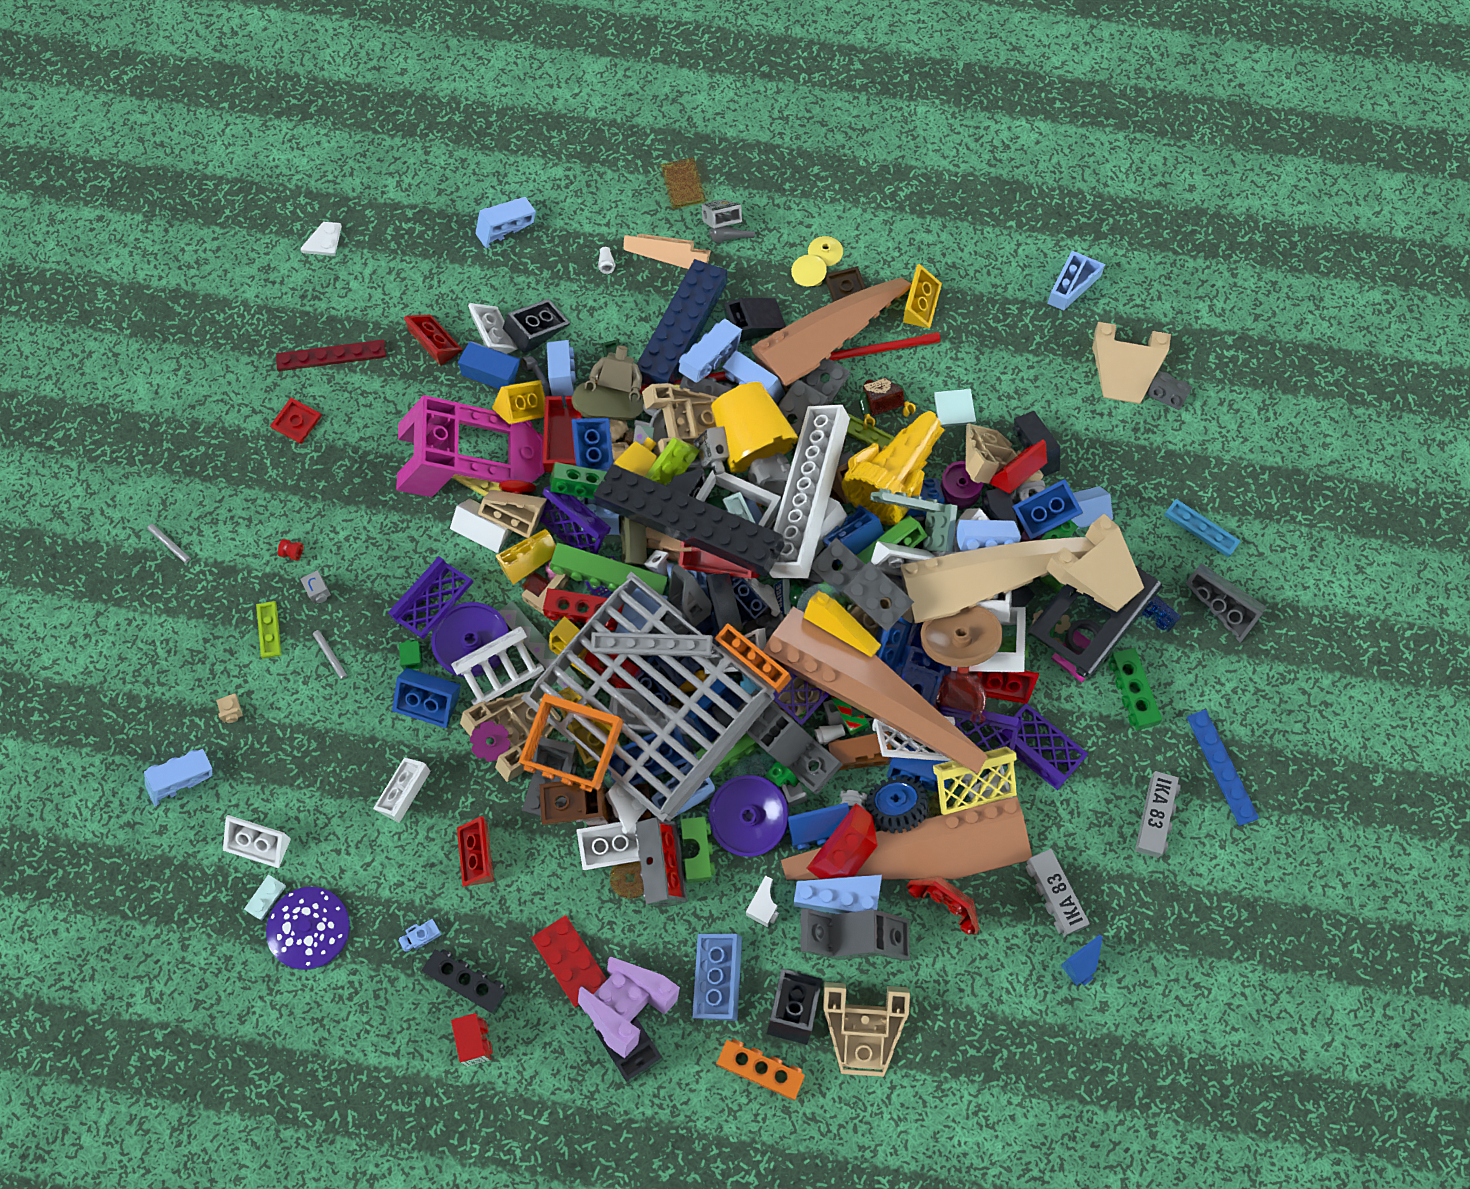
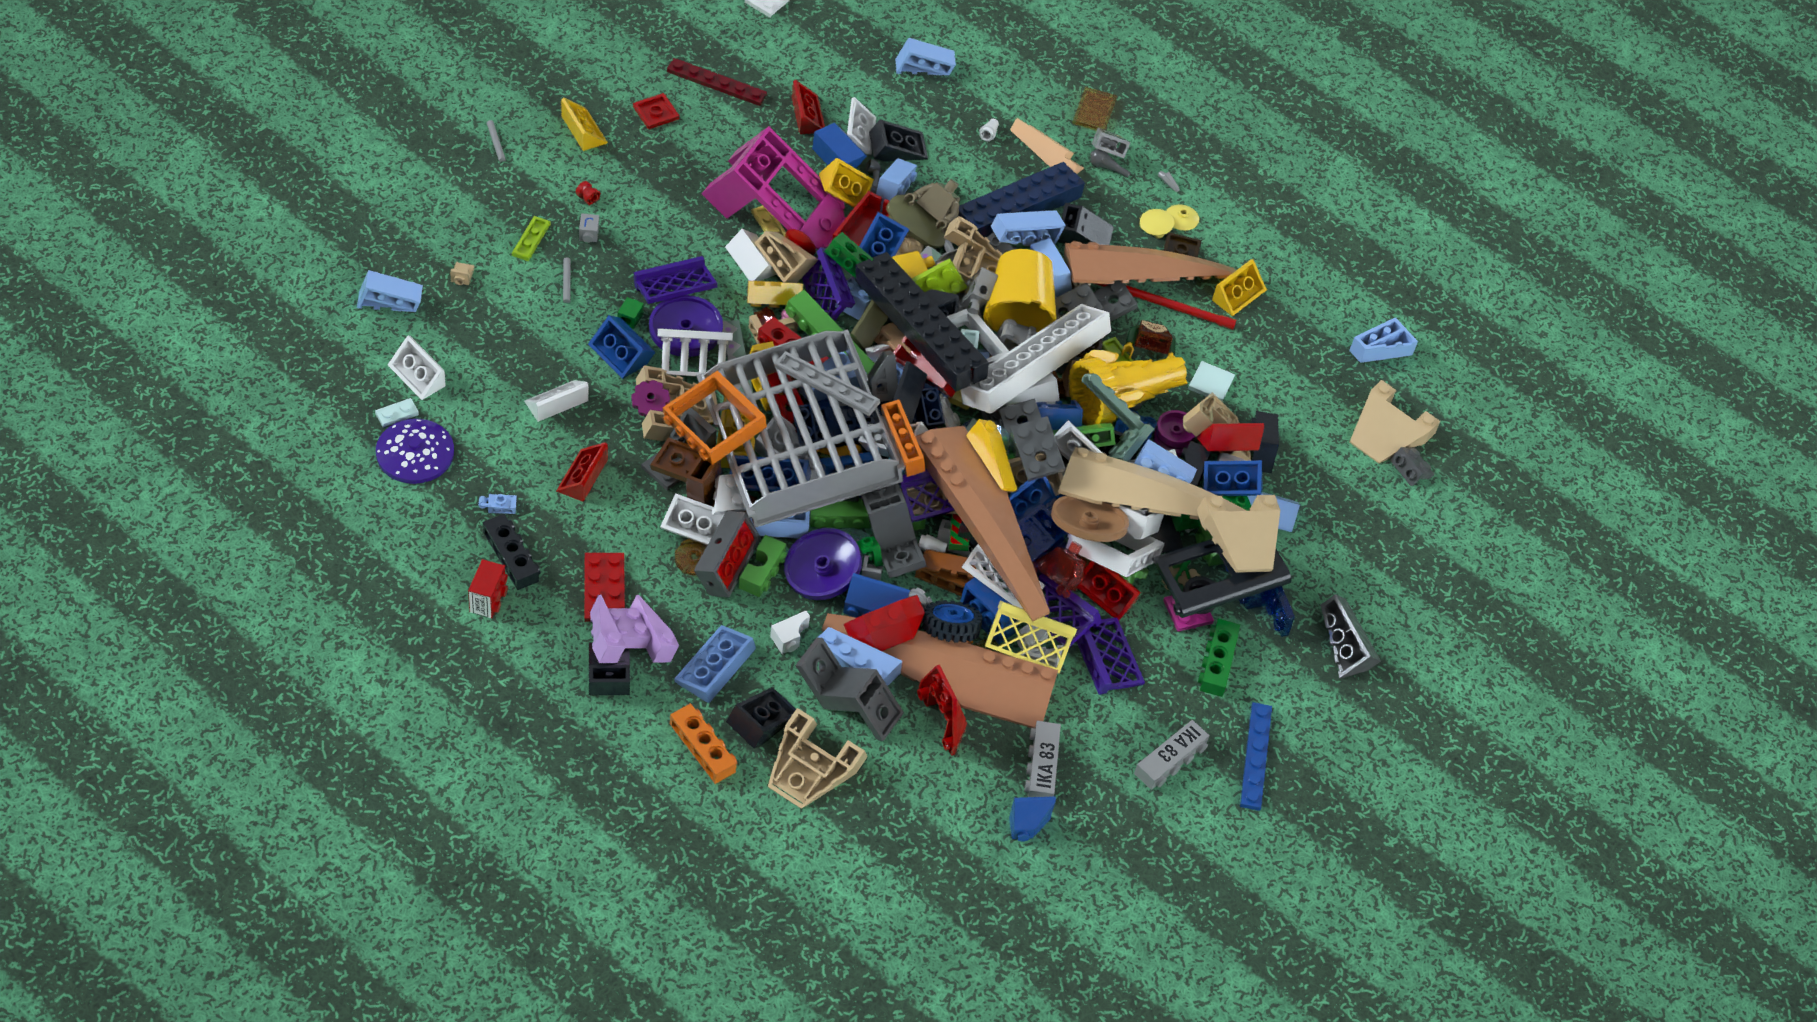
camera: 20 degrees right, 15 degrees down
dark azure plate [1164,499,1240,558] -> none
none -> yellow slope [561,97,608,151]
none -> light grey bar [1158,171,1180,192]

